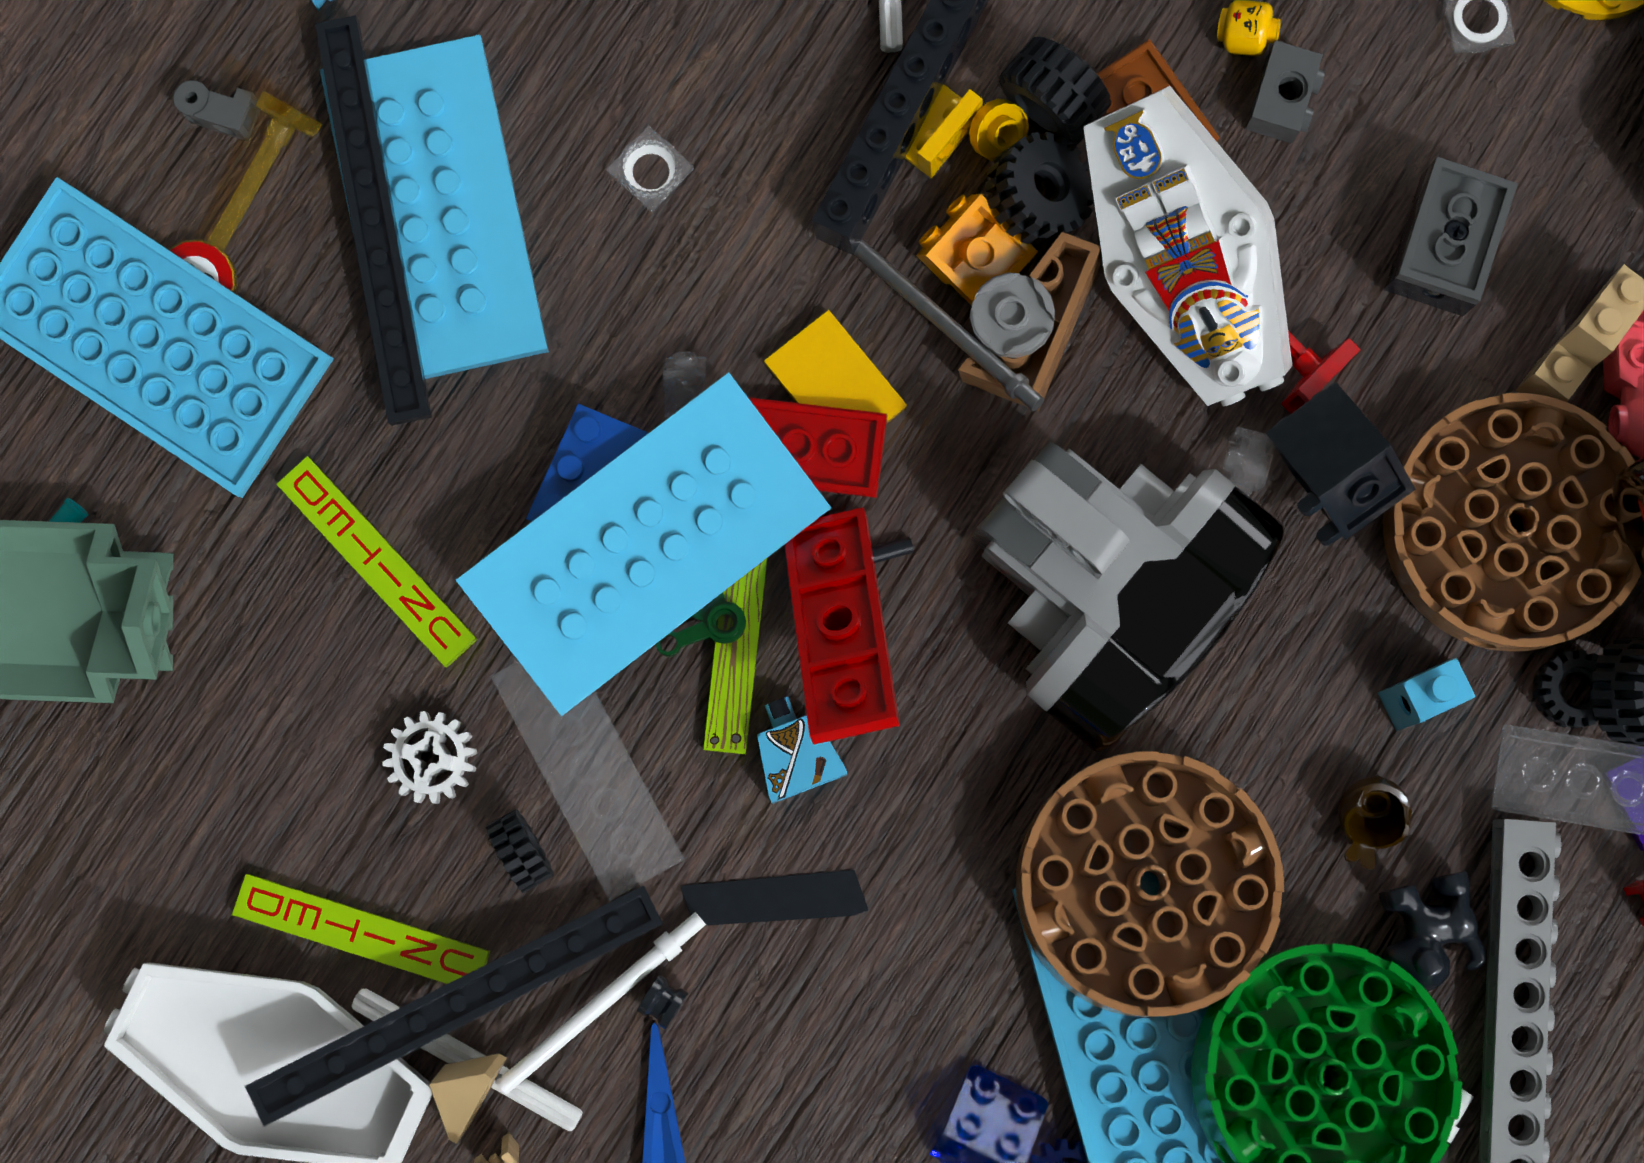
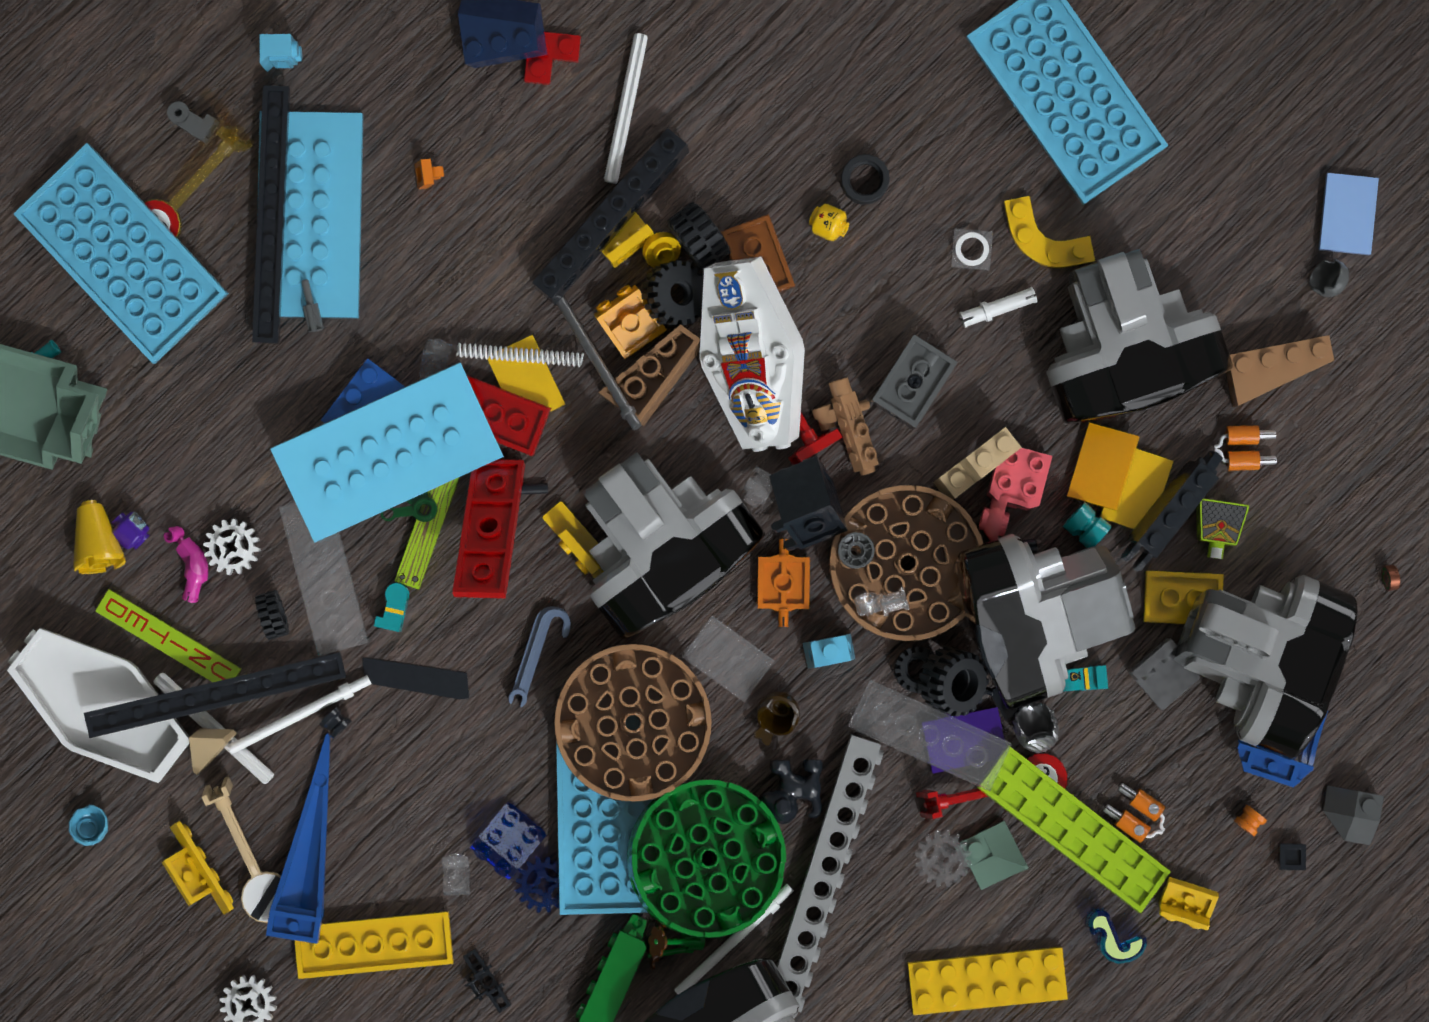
camera: 10 degrees right, 5 degrees up
lime tile [276,456,478,668] -> none
clear piece [607,126,694,212] -> none
medium azure torso [757,697,848,804] -> none
light grey tile [970,272,1055,358] -> none
dark grey brick [1245,40,1325,144] -> none
none -> yellow cone [73,500,126,574]
none -> dark purple head [112,512,150,550]
none -> dark pink arm [163,526,208,603]
none -> dark grey axle [301,279,324,332]
none -> teal leg [374,583,410,632]
none -> orange tile [414,159,444,189]
none -> white piece [456,343,584,367]
none -> sand blue piece [508,606,571,707]
none -> yellow bracket [543,502,604,578]
none -> clear tile [682,616,774,702]
none -> orange plate [758,539,810,627]
none -> medium nougat piece [812,377,879,476]
none -> dark grey wheel [837,532,875,569]
none -> clear connector [854,587,909,617]
none -> white pin [959,287,1037,328]

